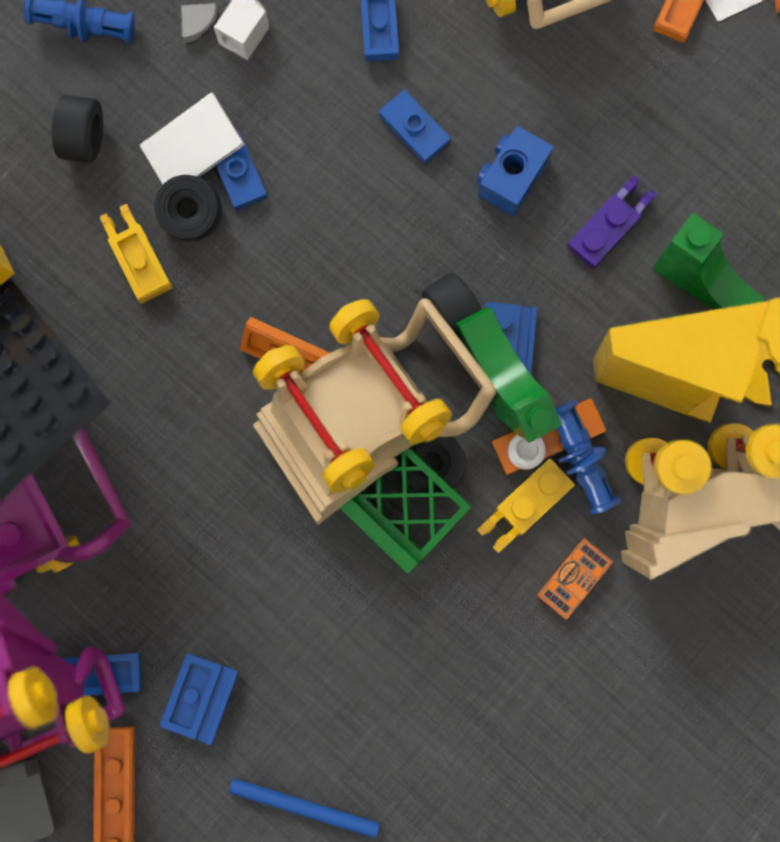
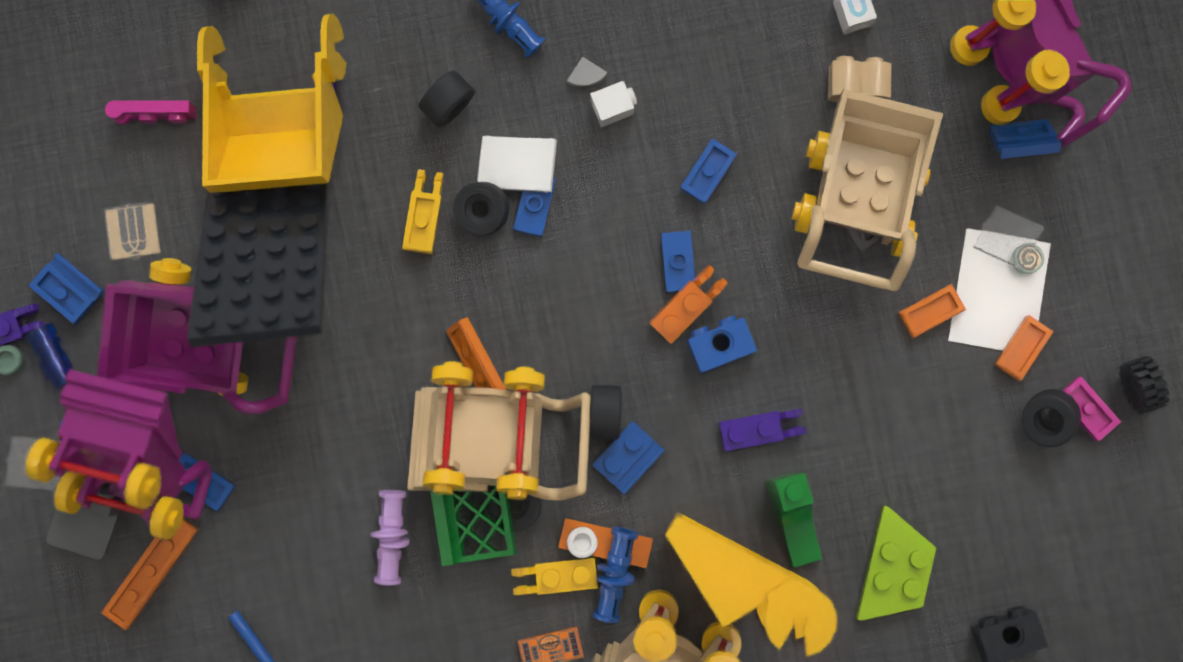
camera: 30 degrees right, 5 degrees up
blue plate [159,653,240,745] -> none
green arch [456,306,562,443] -> none
none -> lavender piece [370,490,410,585]
none -> orange hinge [649,265,728,344]

